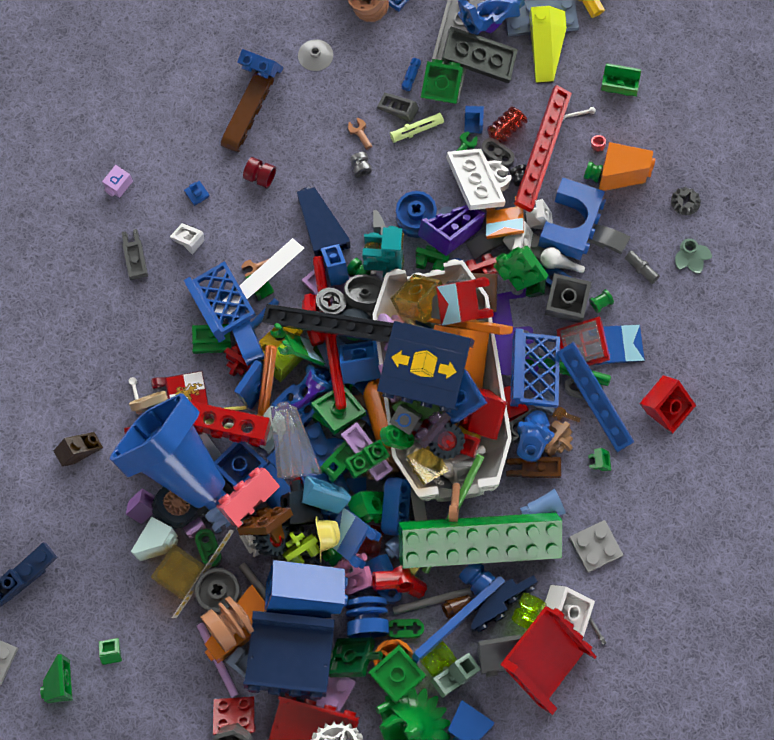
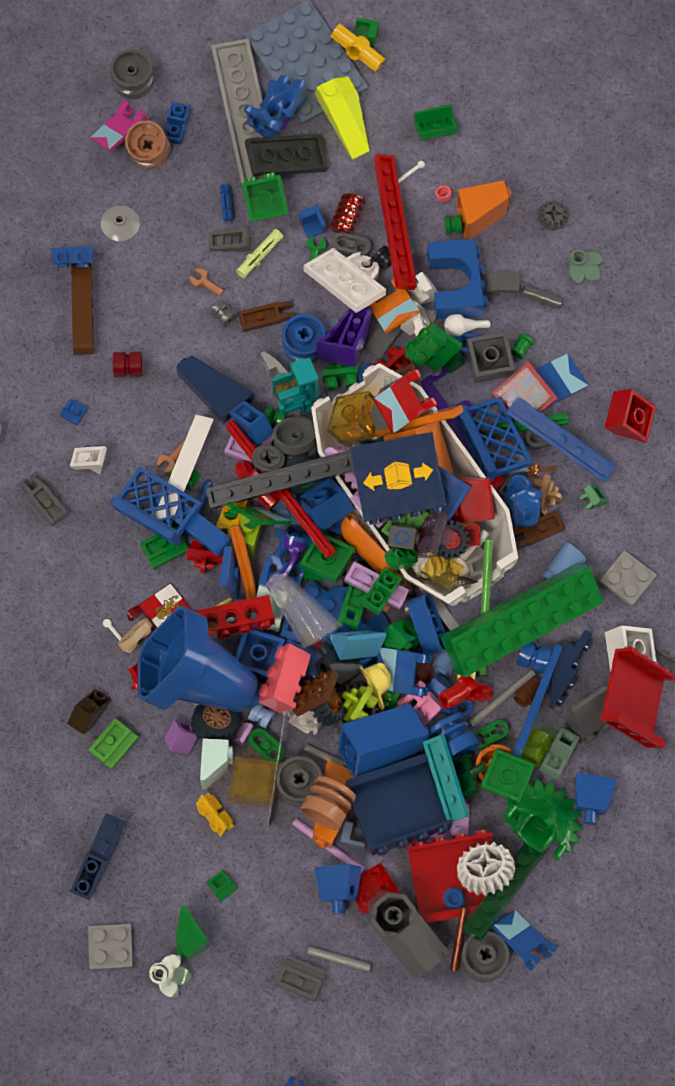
camera: 30 degrees left, 0 degrees up
nougat bar [449,483,461,522] -> none
clear neon green wheel [511,593,547,629] -> none
none -> bright green plate [88,718,139,770]
none -> plate [149,954,192,998]
none -> yellow hinge [196,793,234,837]
none -> reddish brown hinge [238,301,296,332]
none -> blue torso [315,864,361,914]
none -> teal plate [423,735,469,822]

